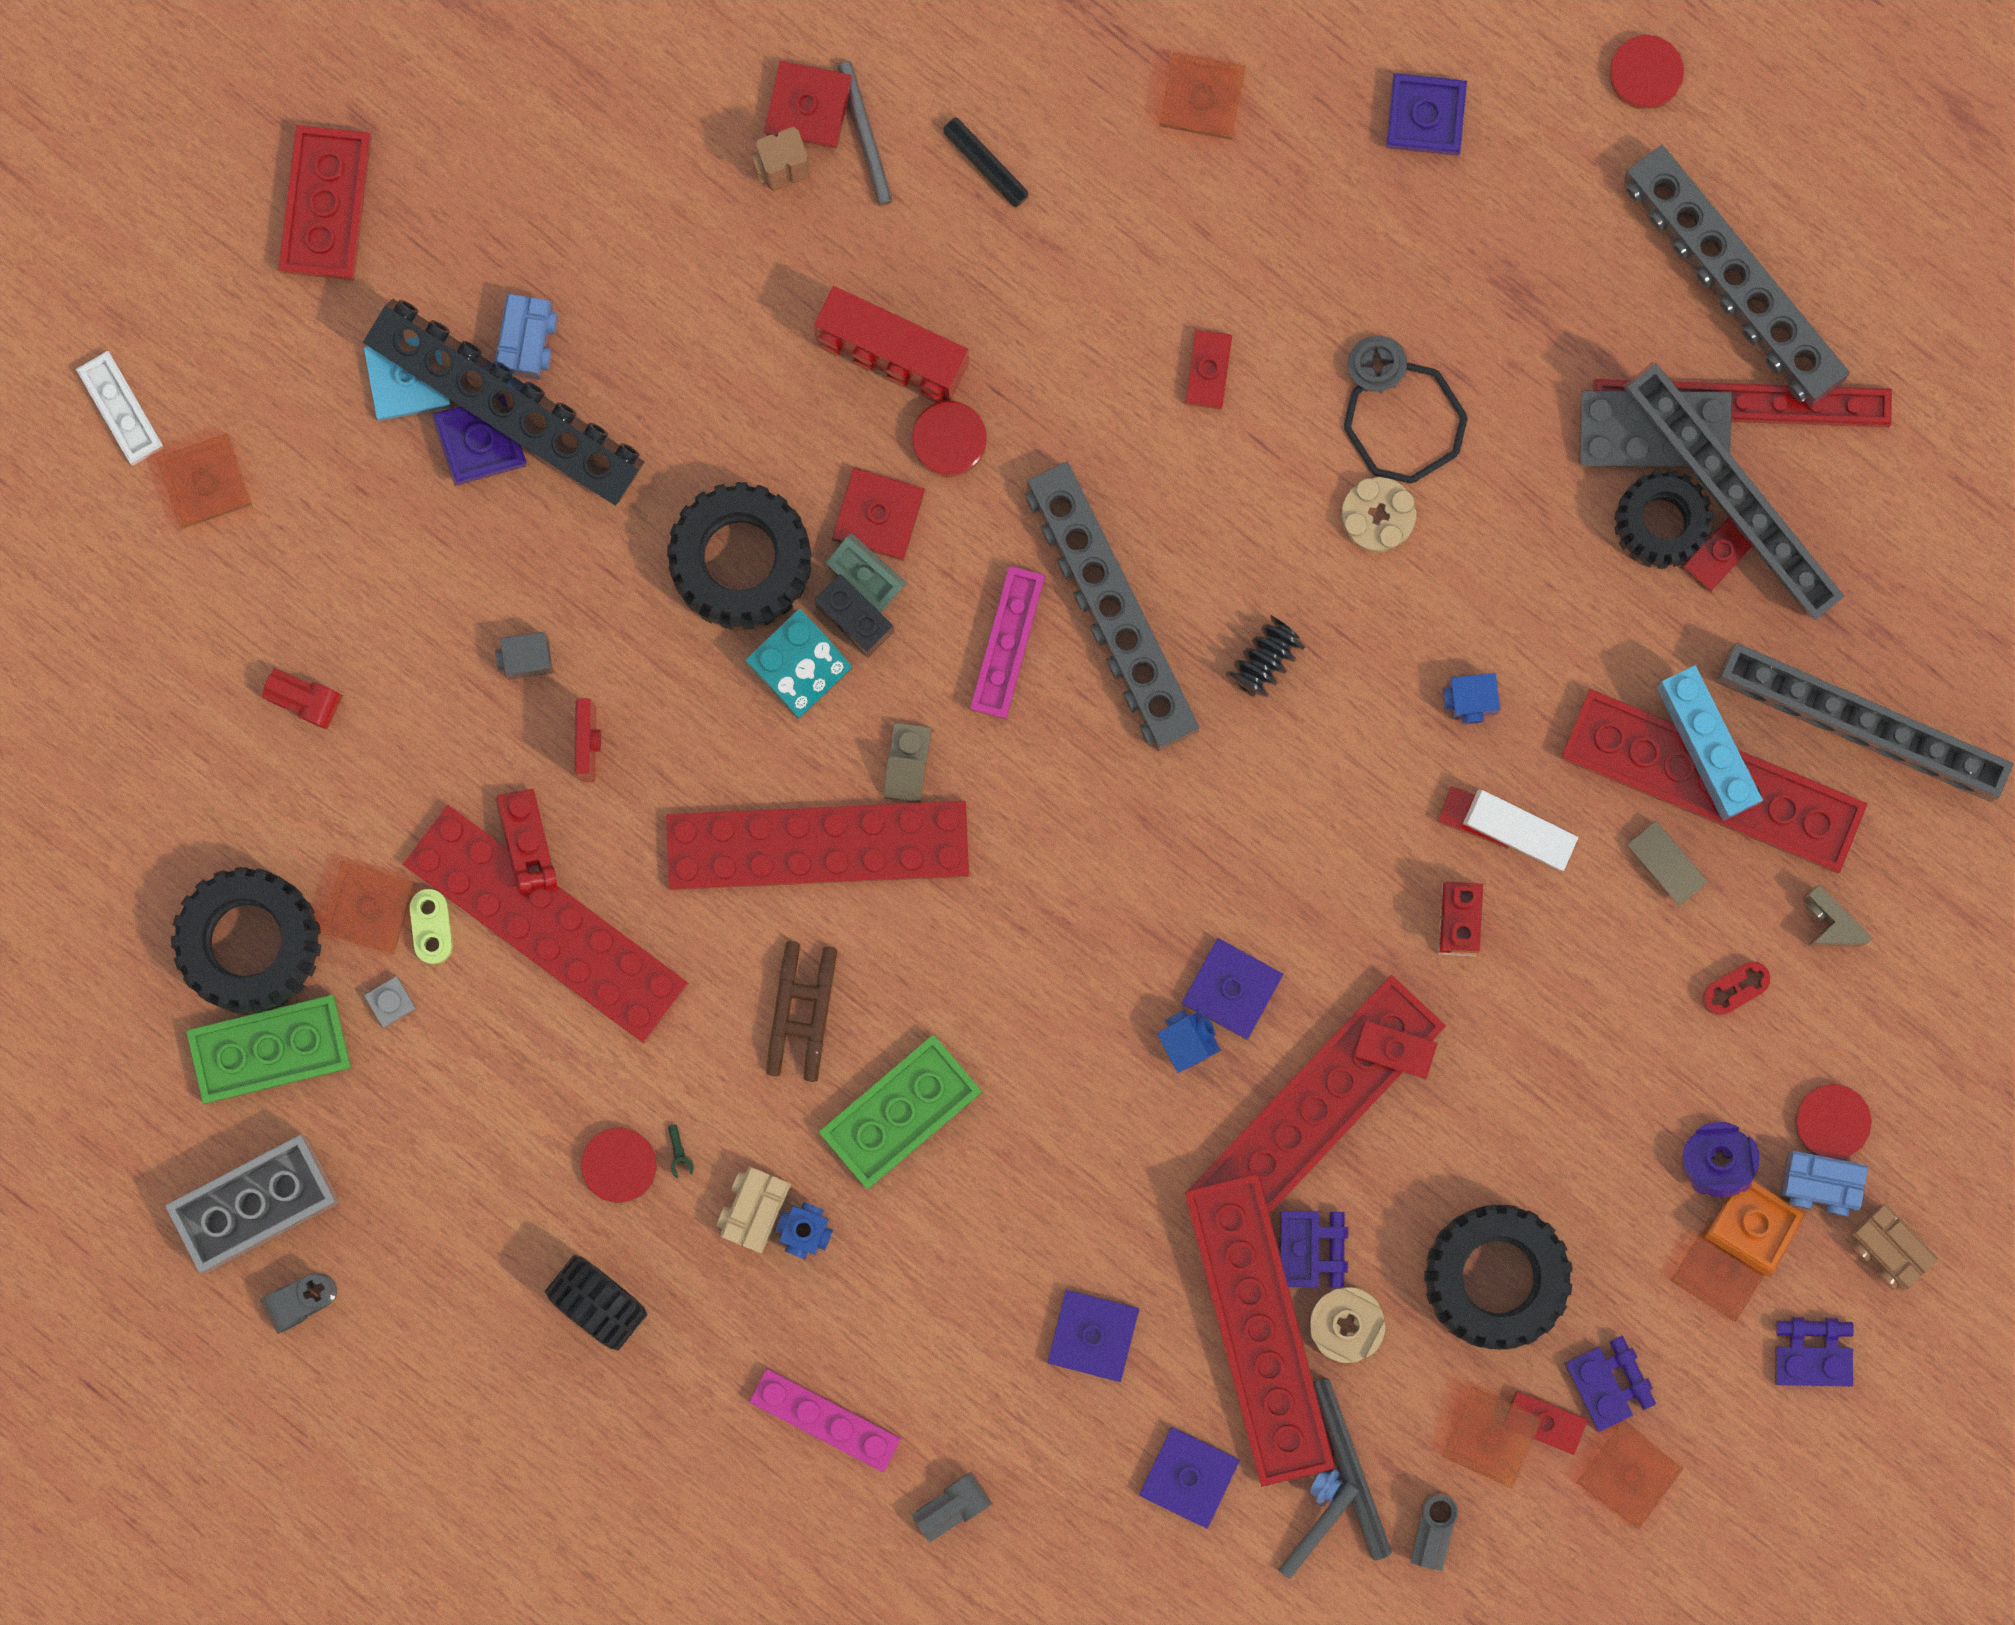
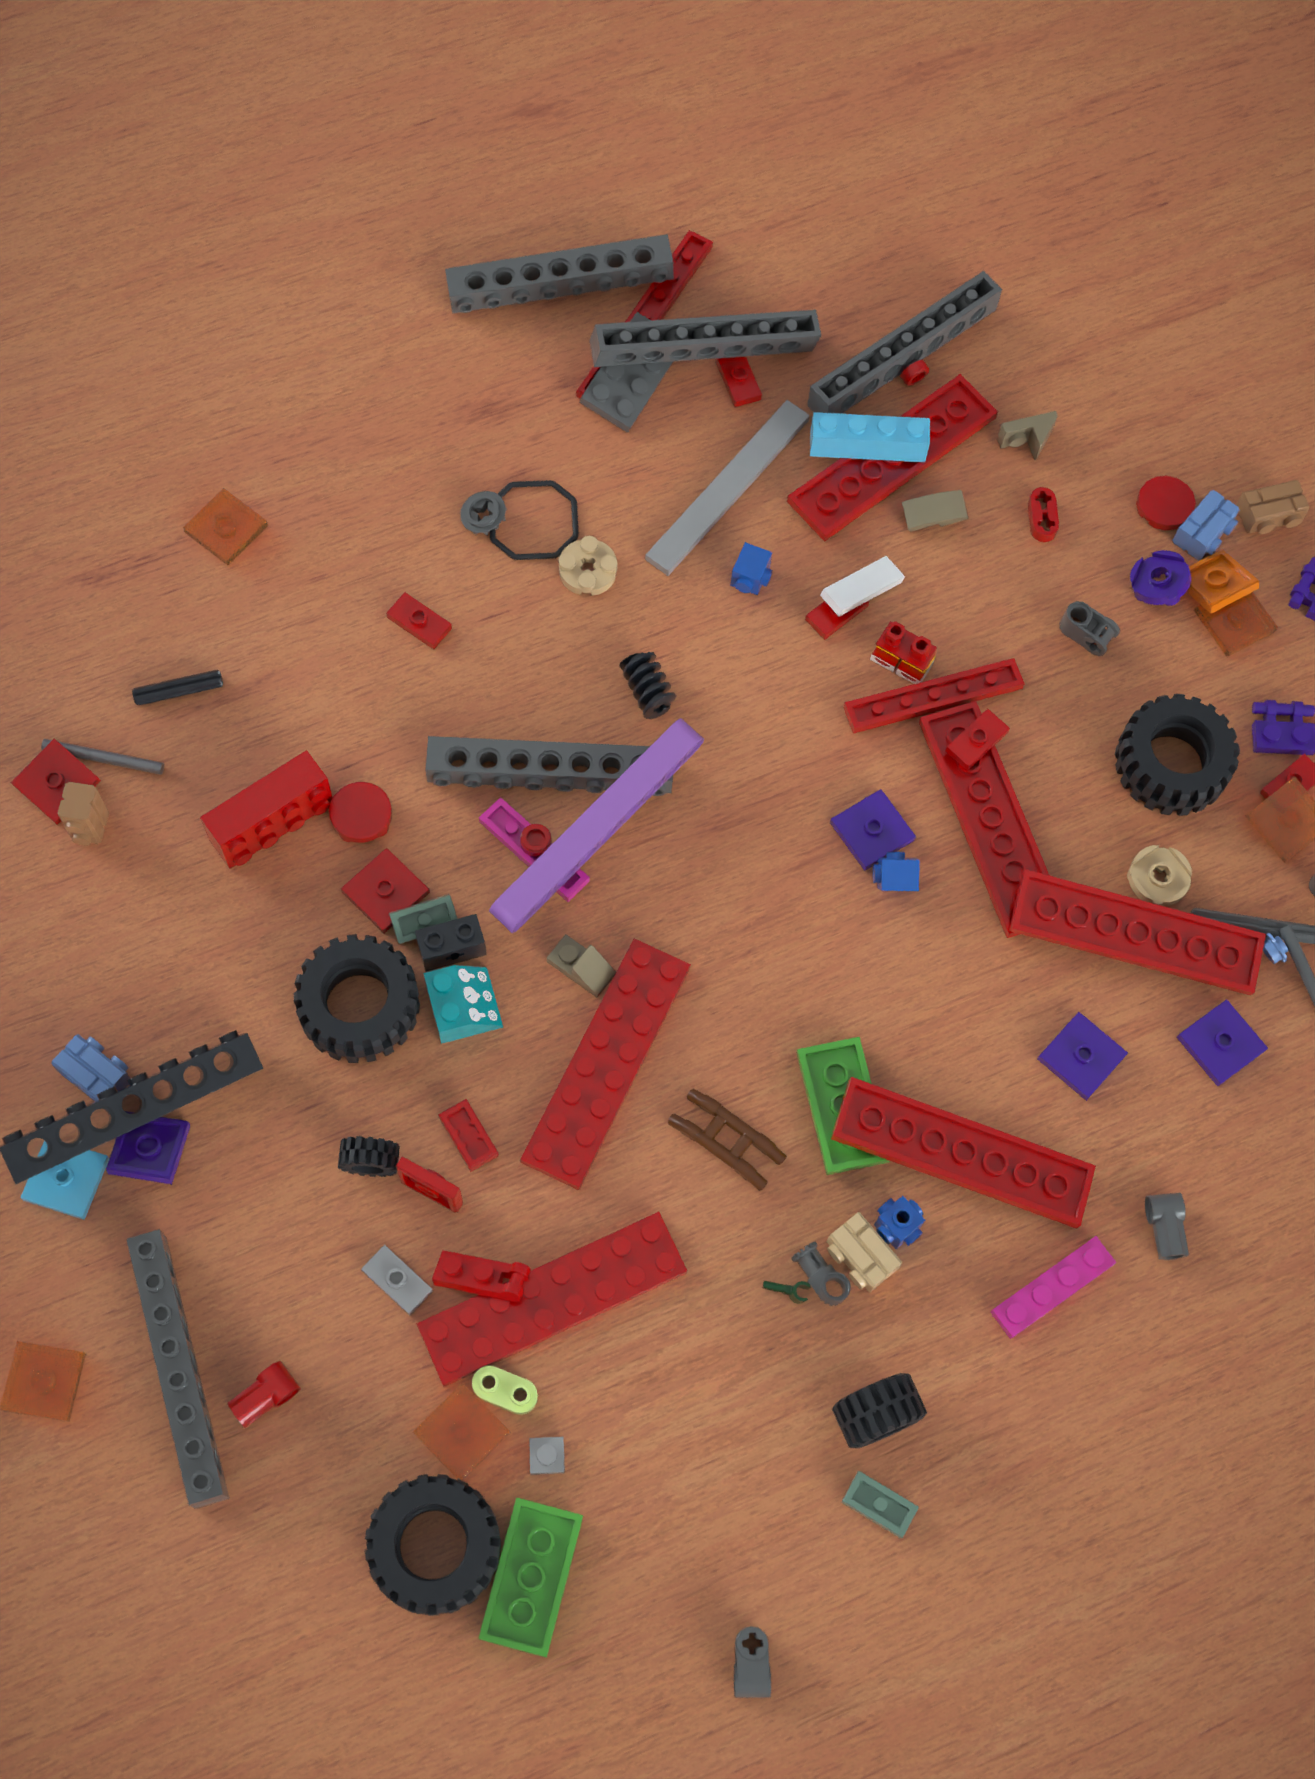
camera: 65 degrees left, 15 degrees down
light grey brick [165,1135,341,1274] -> none
dark grey brick [495,632,553,680] -> none
red tile [581,1127,657,1203] -> none
dark purple plate [1280,1211,1349,1288] -> none
dark purple plate [1386,73,1467,156] -> none
red tile [1610,35,1684,109] -> none
black tyre [1614,470,1713,569] -> none
none -> dark grey brick [126,1229,229,1509]
none -> black tyre [338,1136,400,1177]
none -> light grey plate [361,1244,433,1316]
none -> red plate [438,1099,499,1172]
none -> medium lavender beam [489,718,704,933]
none -> red tile [520,824,552,857]
none -> light grey tile [645,400,810,576]
none -> dark grey connector [791,1241,851,1306]
none -> red plate [831,1077,1096,1229]
none -> sand green plate [841,1471,919,1539]
none -> red plate [843,658,1025,734]
none -> red tile [900,360,930,386]
none -> dark grey piece [1060,601,1120,656]

